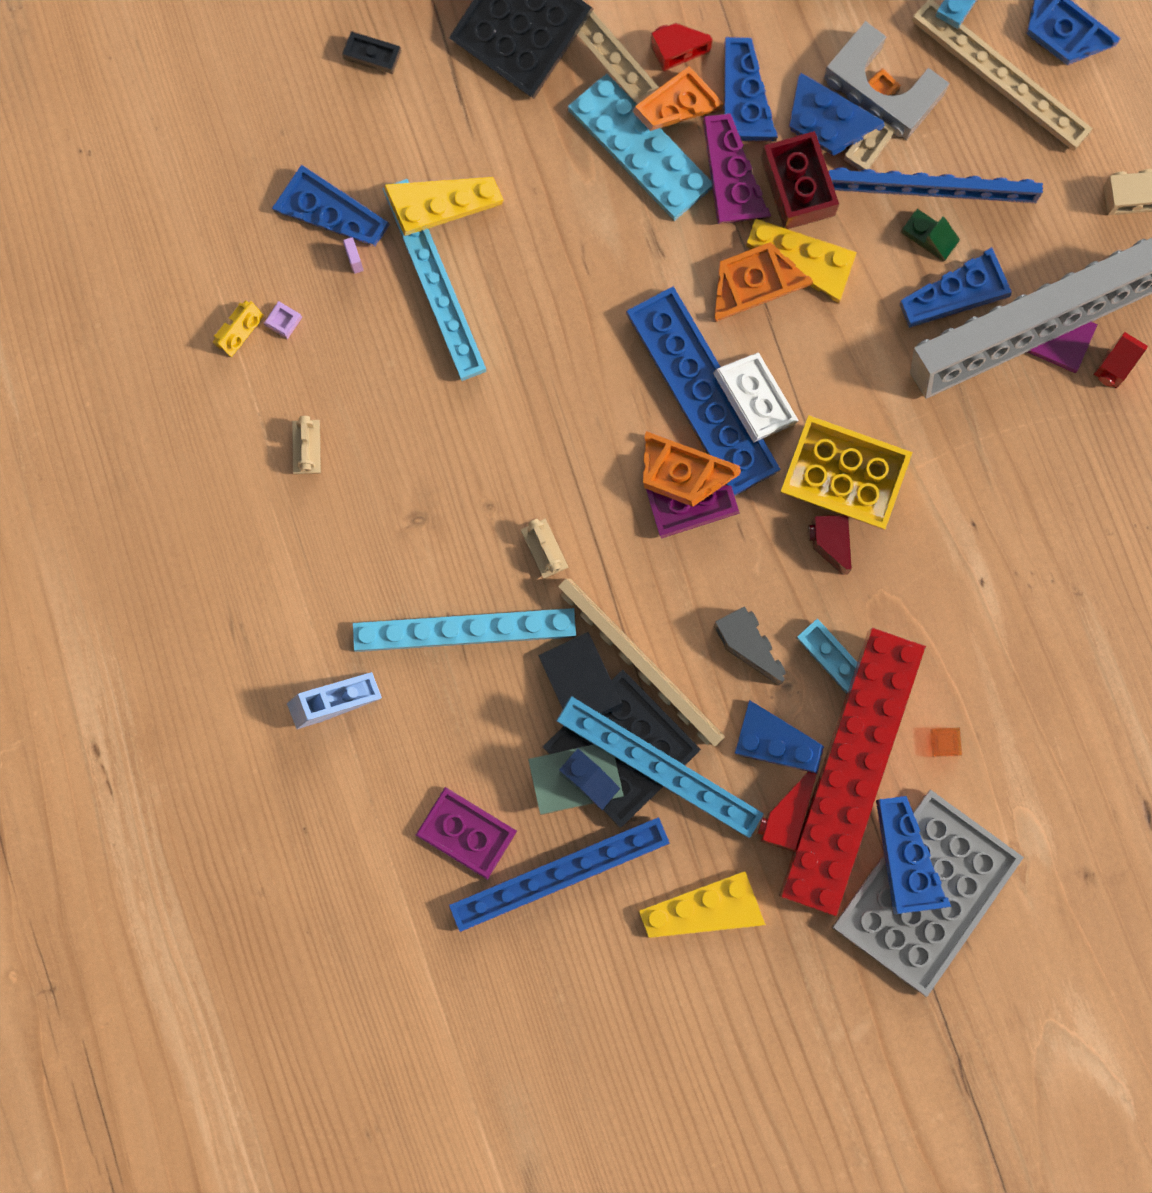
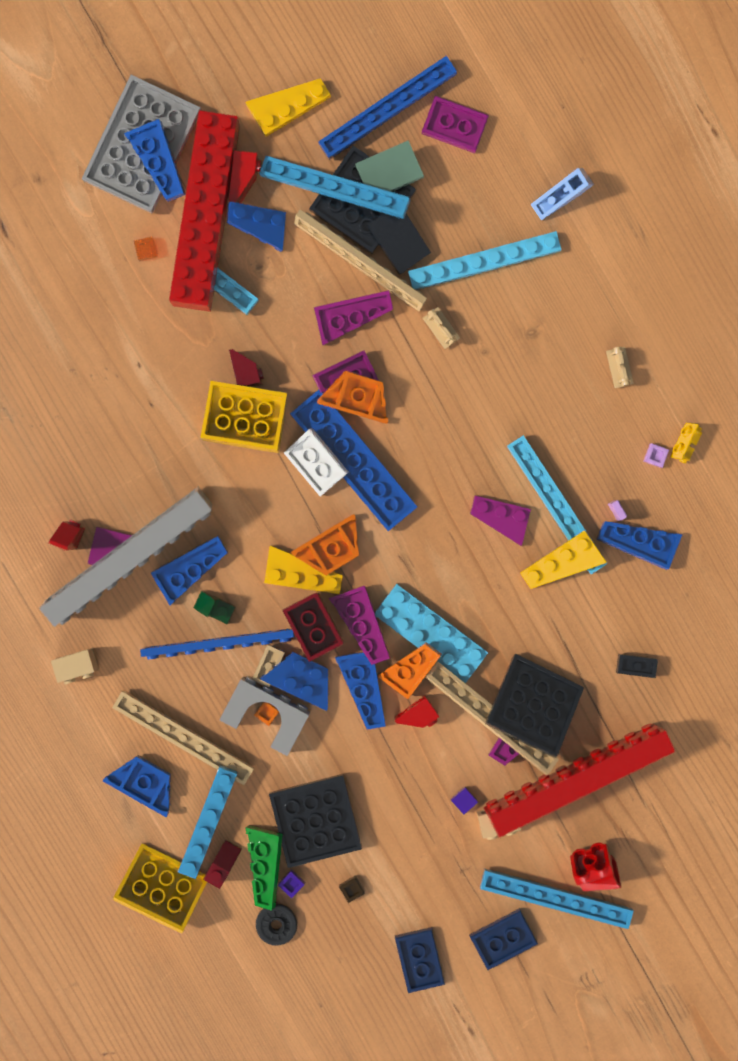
camera: 175 degrees right, 10 degrees up
dark blue slope [559,748,621,810] -> none
dark grey slope [713,606,786,685] -> none
none -> magenta wing [314,290,393,345]
none -> magenta wing [470,496,531,546]

